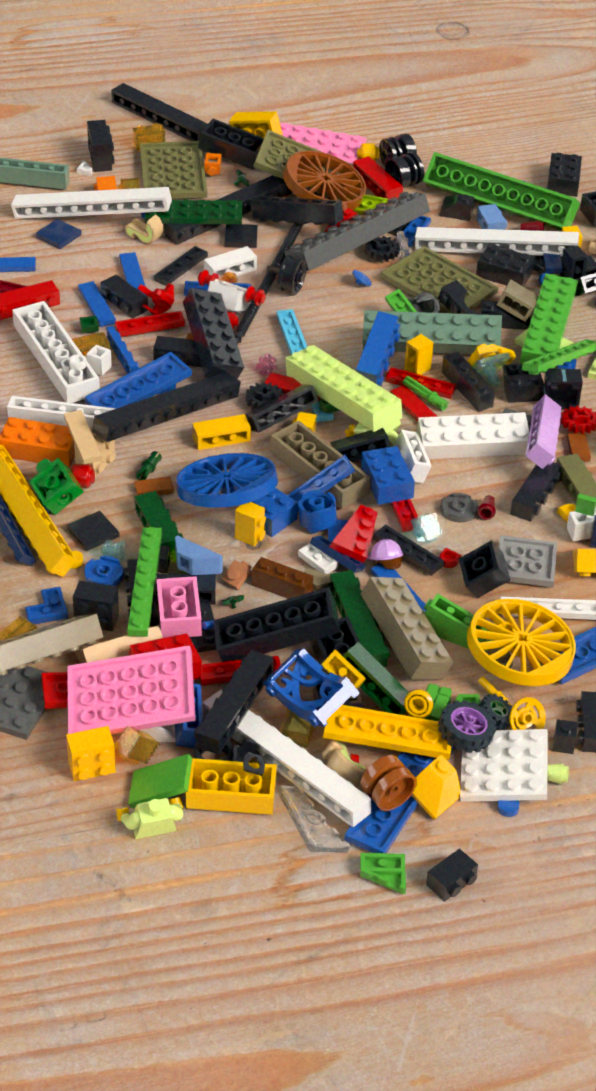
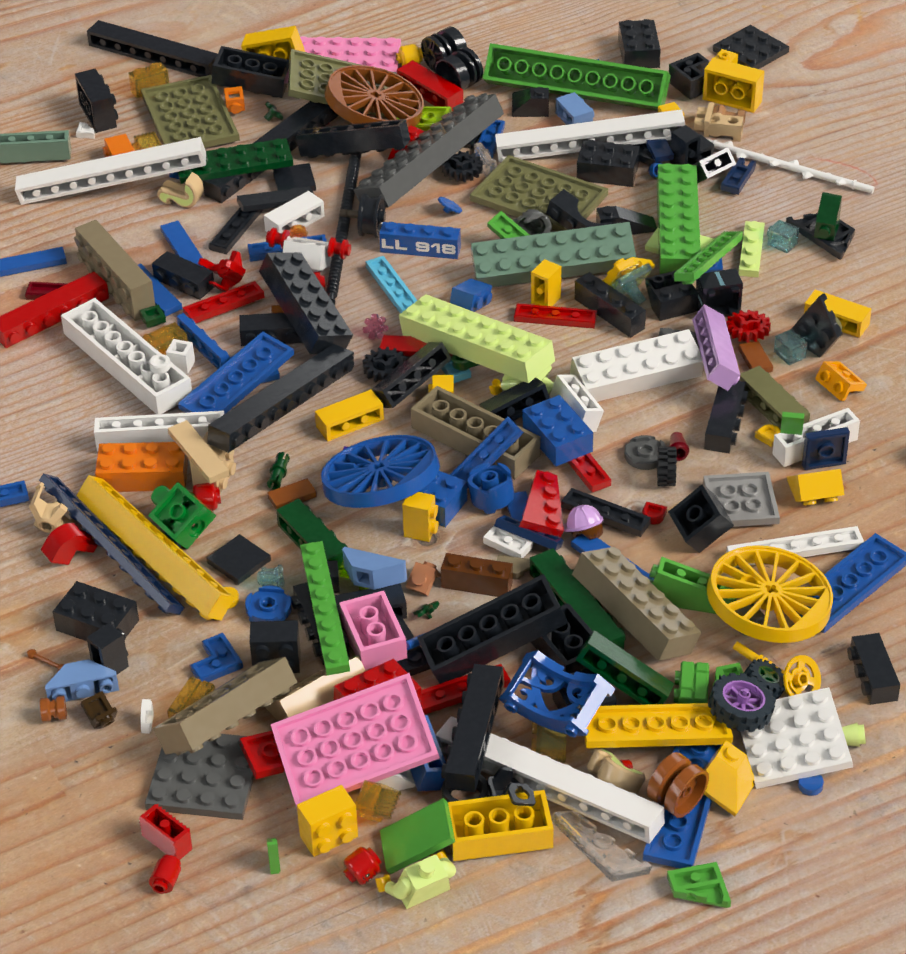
camera: 10 degrees left, 0 degrees up
dark blue tile [36,219,82,249] -> none
yellow brick [321,650,366,689] -> none
blue brick [356,311,401,386] -> none
red tile [390,385,438,422] -> none
bright green axle [403,376,449,411] -> none
yellow brick [404,689,433,718] -> none
clear light blue brick [411,512,443,543] -> none
black brick [426,848,478,902] -> none
dark tan brick [497,279,539,322] -> none
dark red cone [520,220,544,231] -> none
black brick [552,719,578,754] -> none
none -> dark tan brick [74,220,155,321]
none -> black tile [237,186,315,212]
none -> bright green tile [267,838,280,874]
none -> red head [343,847,382,885]
none -> blue brick [379,222,461,259]
none -> blue brick [450,278,492,312]
none -> black tyre [657,447,677,486]

